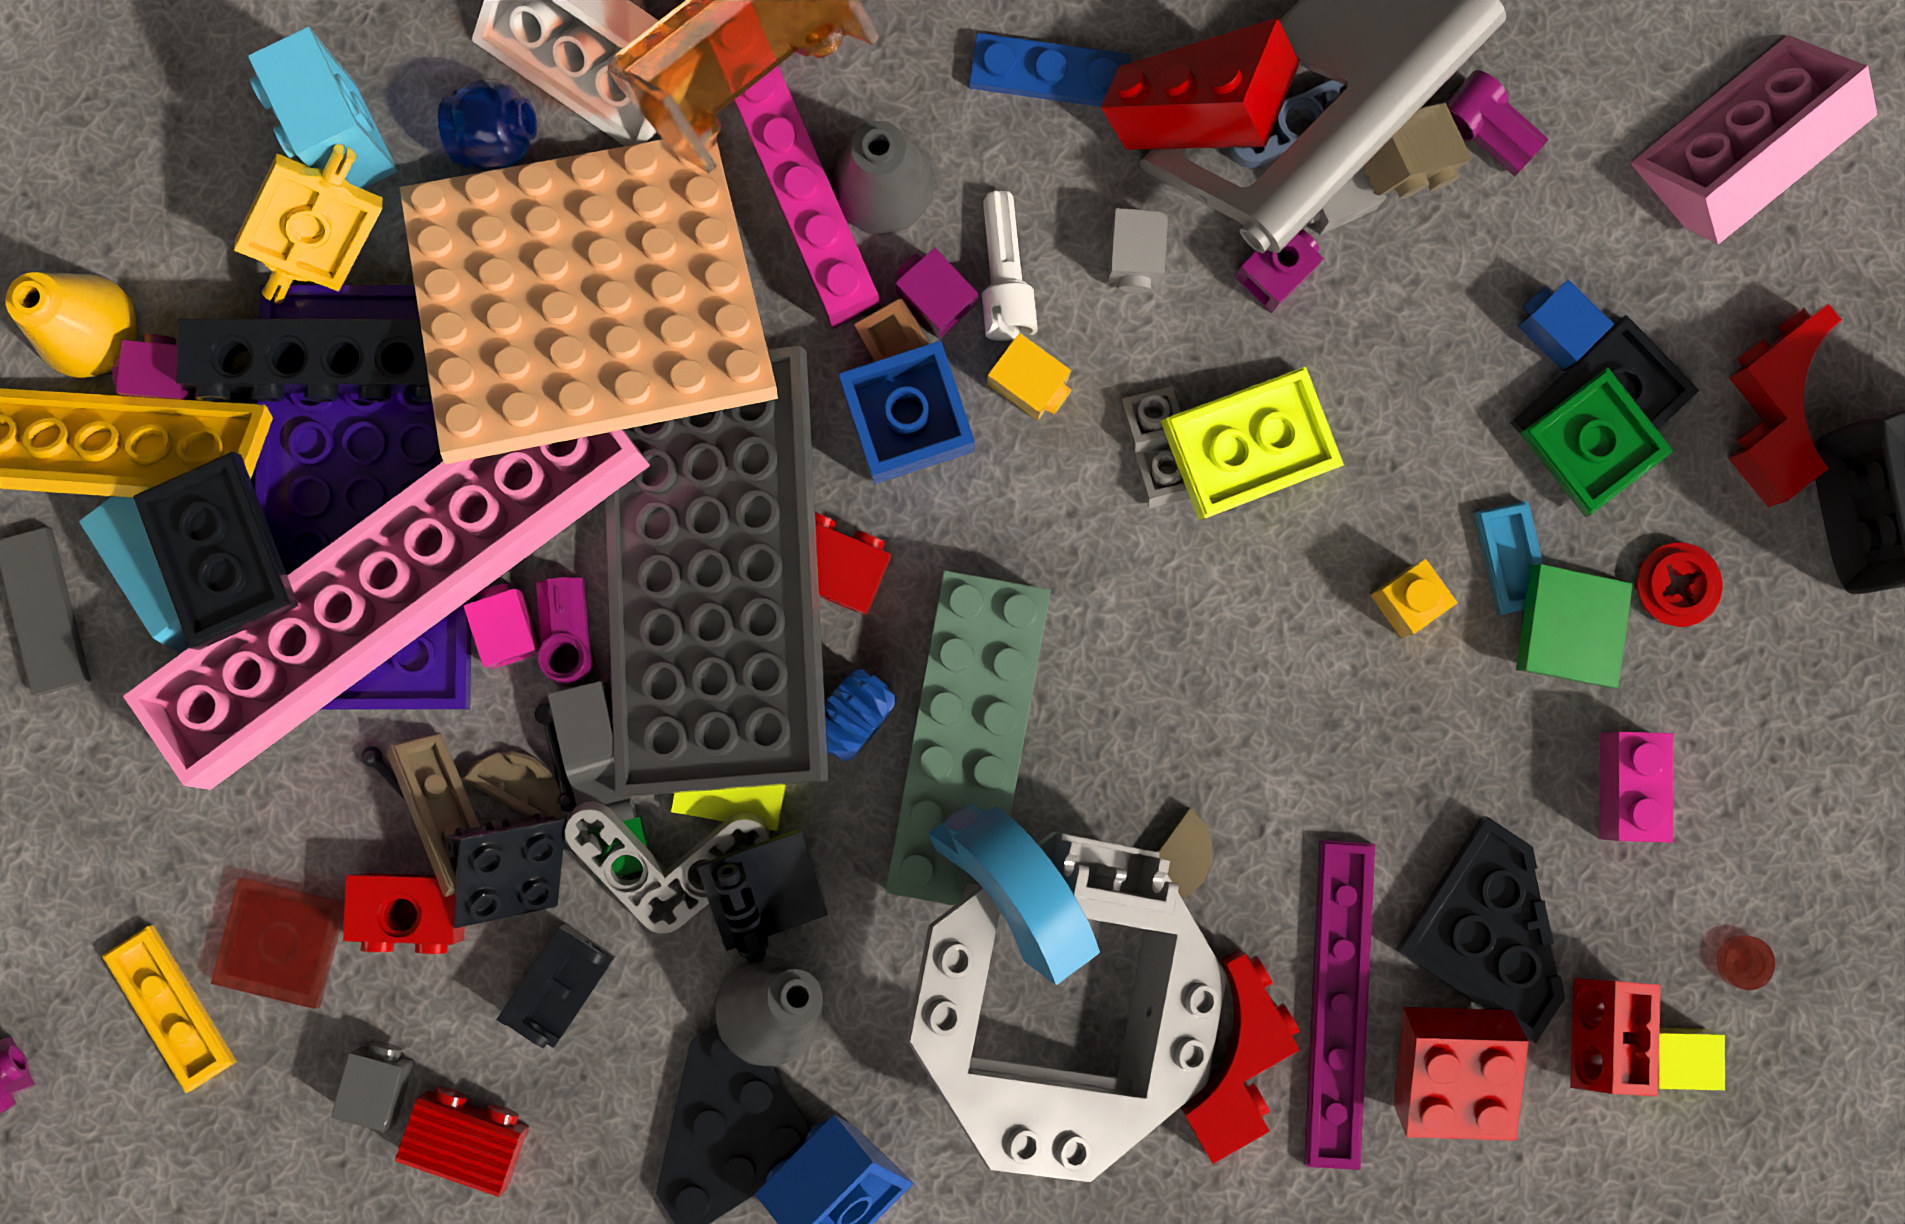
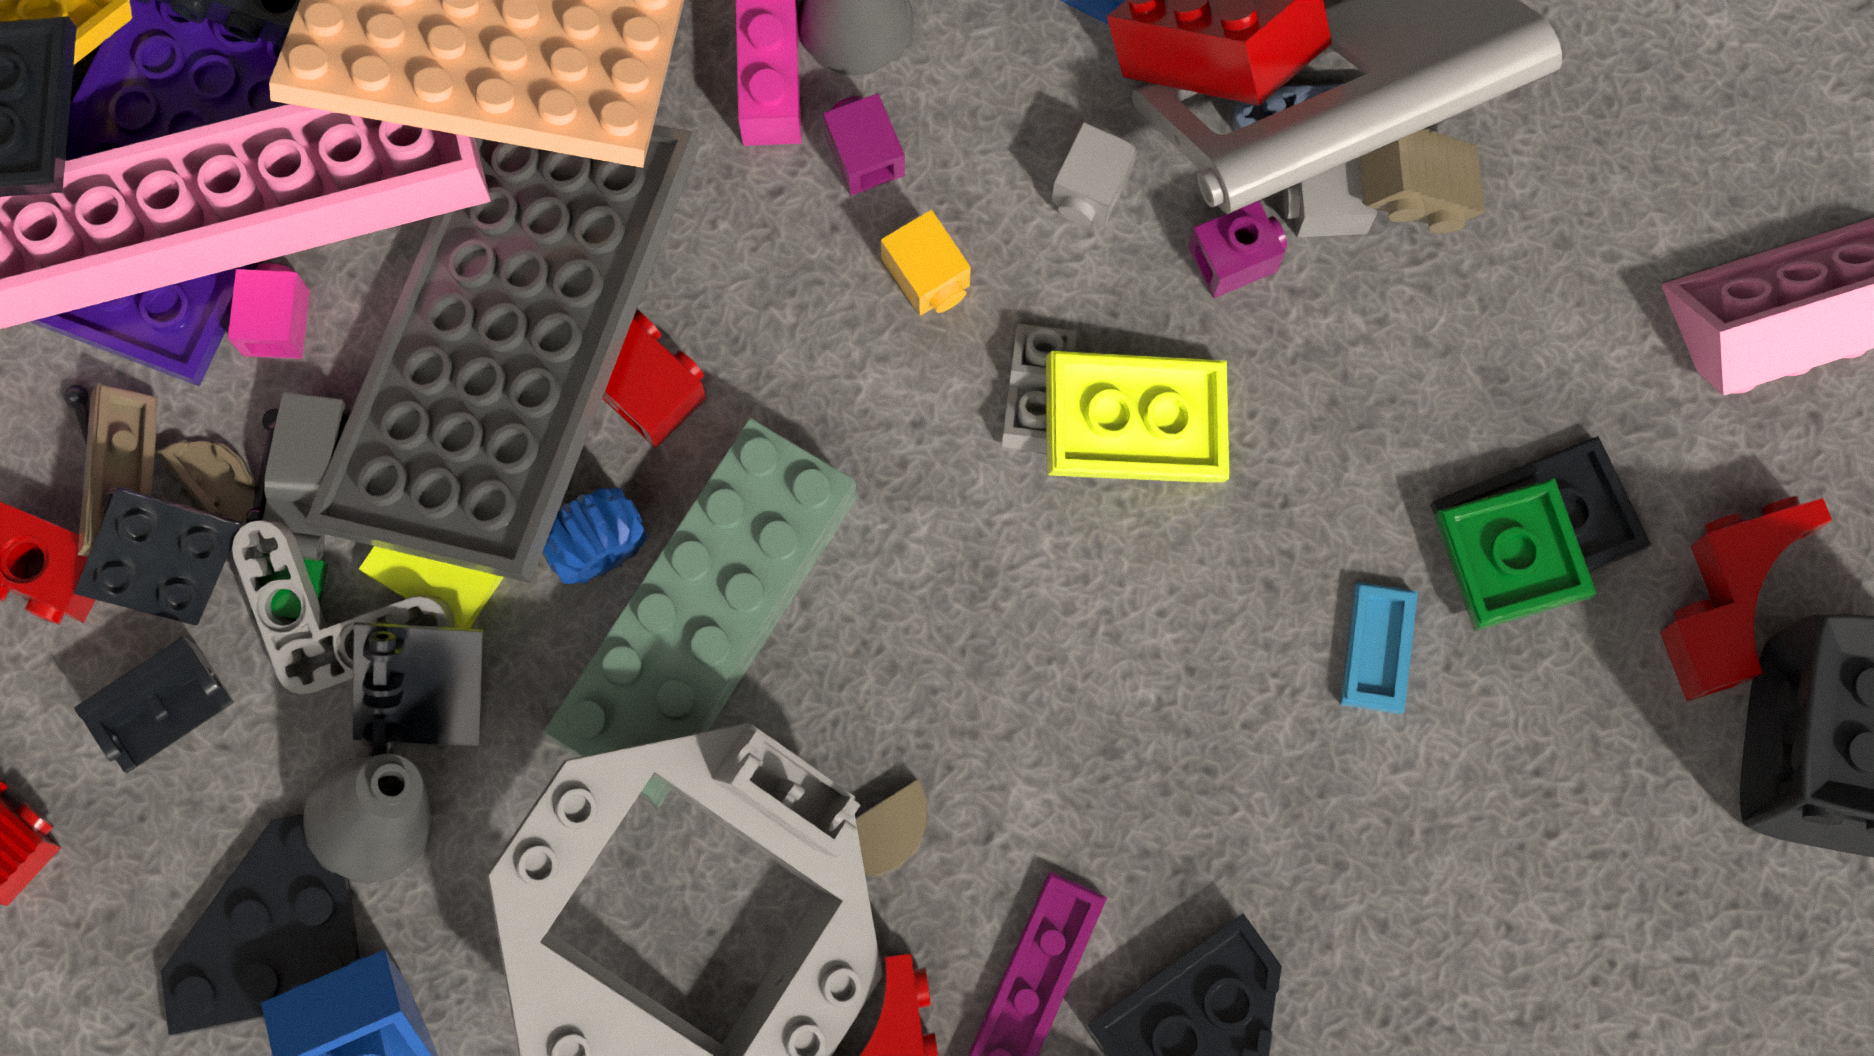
camera: 25 degrees right, 10 degrees down
magenta piece [536,577,595,687] -> none
blue brick [838,341,975,485] -> none
medium nougat plate [854,297,929,362] -> none
dark azure arch [929,803,1100,985] -> none
white piece [982,191,1038,341] -> none
yellow brick [1370,559,1458,638] -> none
magenta piece [1444,70,1549,177] -> none
tile [1516,564,1633,688] -> none
blue brick [1518,279,1614,370] -> none
dark pink brick [1599,732,1673,843] -> none
red gear [1634,542,1723,628] -> none

